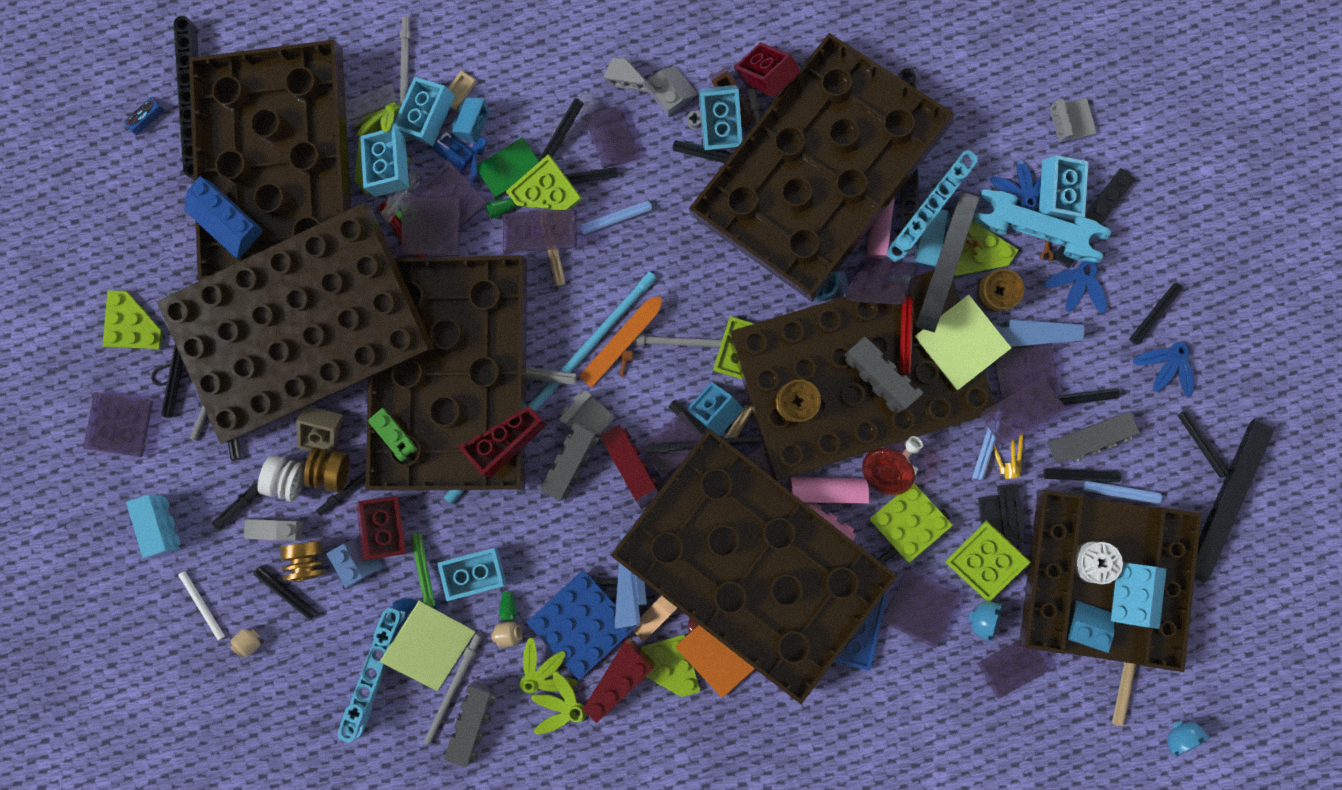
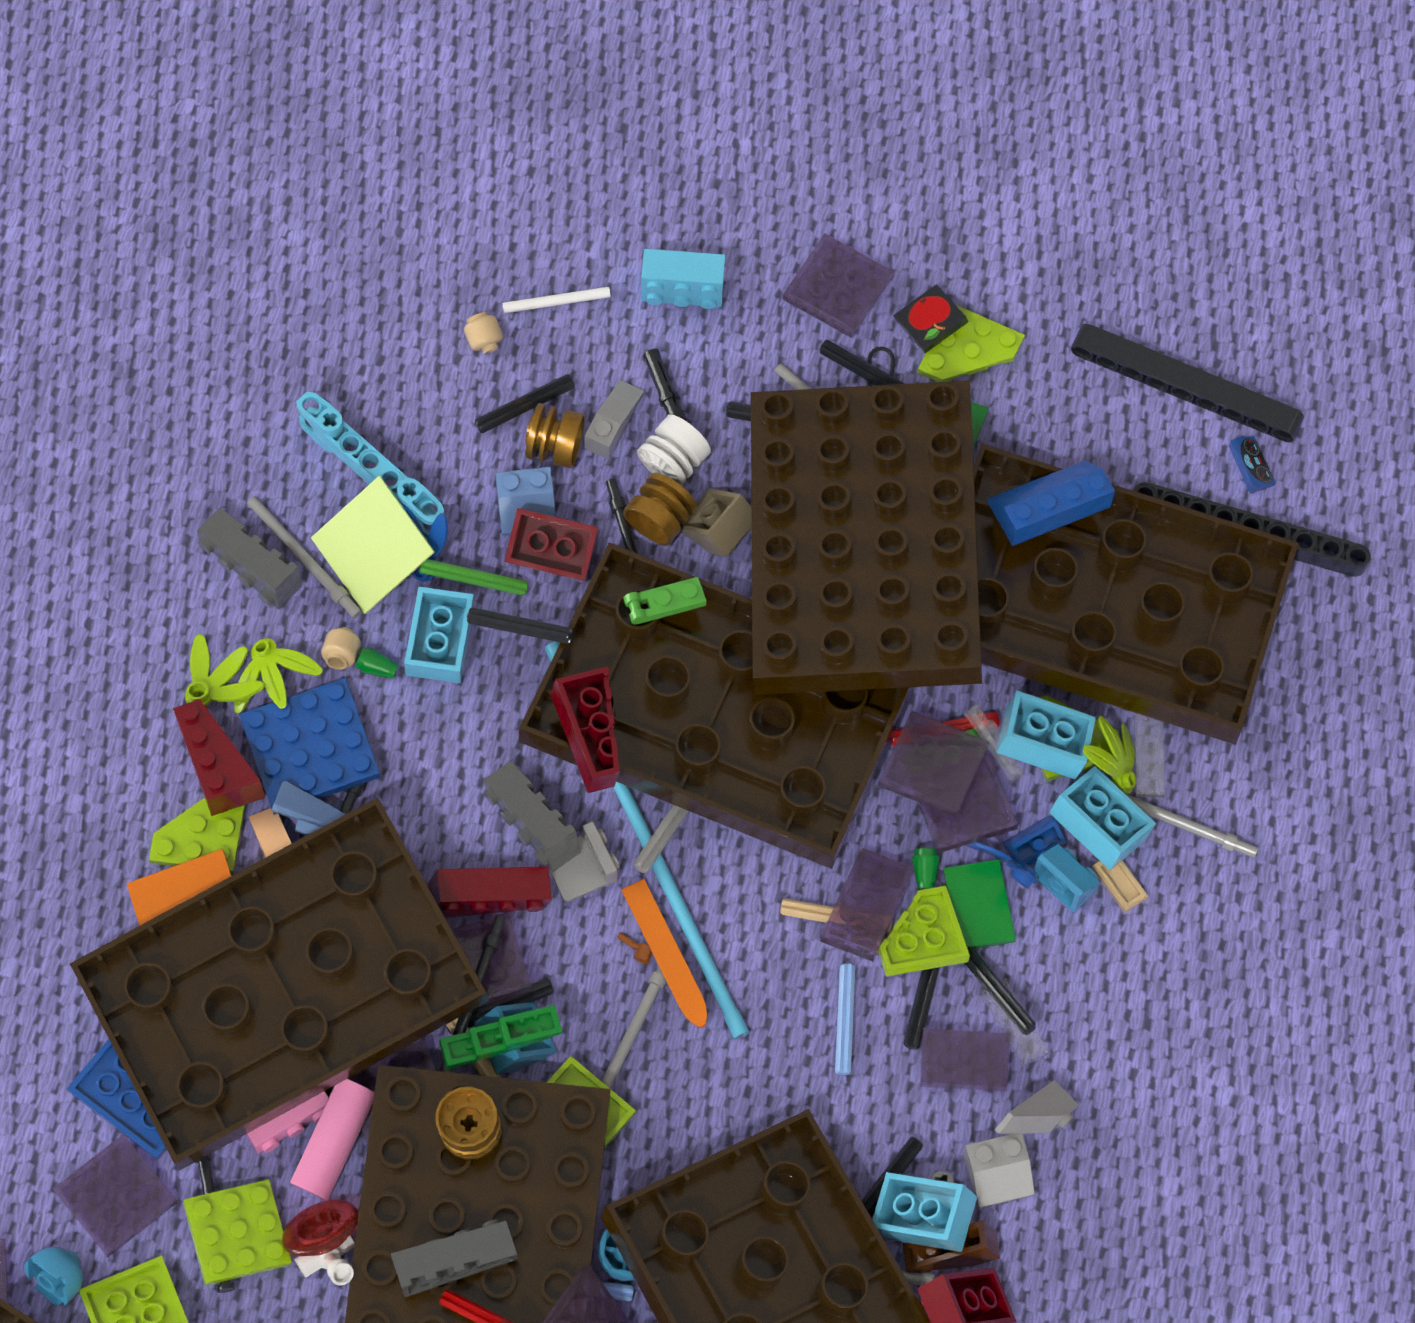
camera: 105 degrees right, 15 degrees down
none -> green slope [439,1005,562,1069]
none -> black axle [467,607,574,644]
none -> tile [893,284,968,353]
none -> black beam [1070,324,1304,443]

